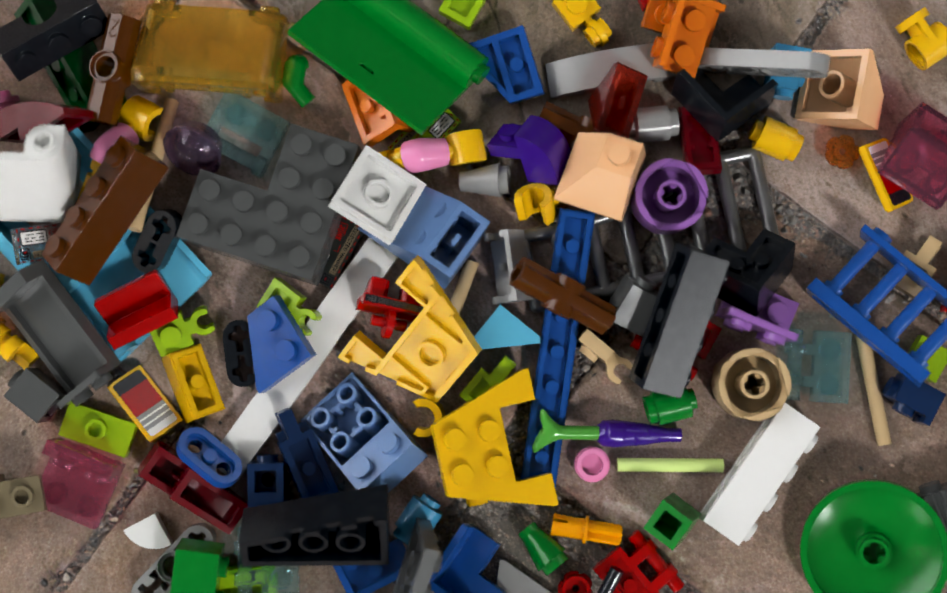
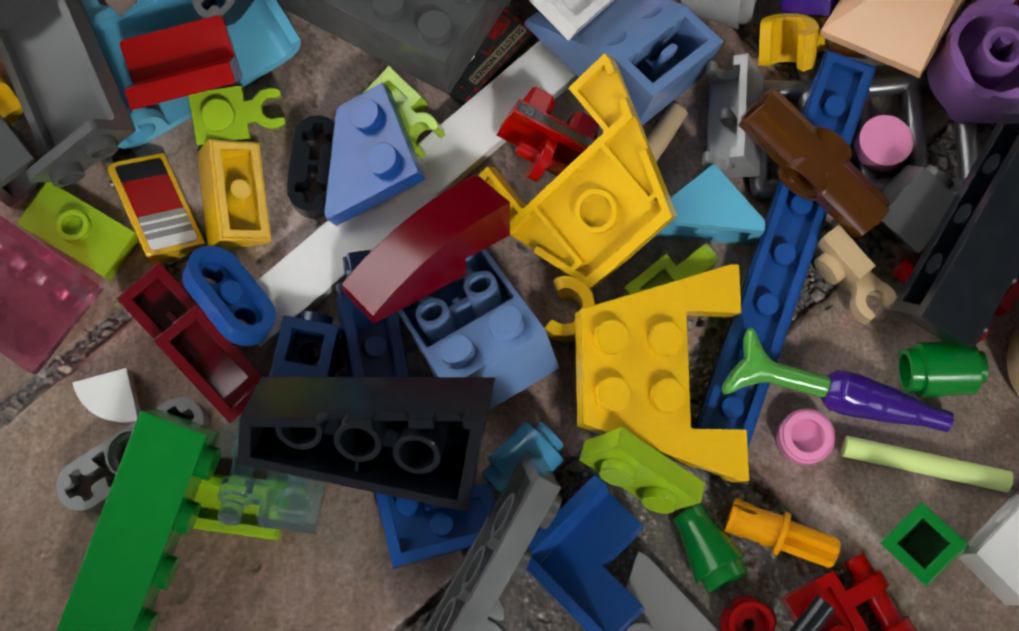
camera: 10 degrees right, 10 degrees down
none -> dark red slope [342,174,510,324]
none -> lime plate [579,427,705,514]
none -> bright pink tile [854,115,913,172]

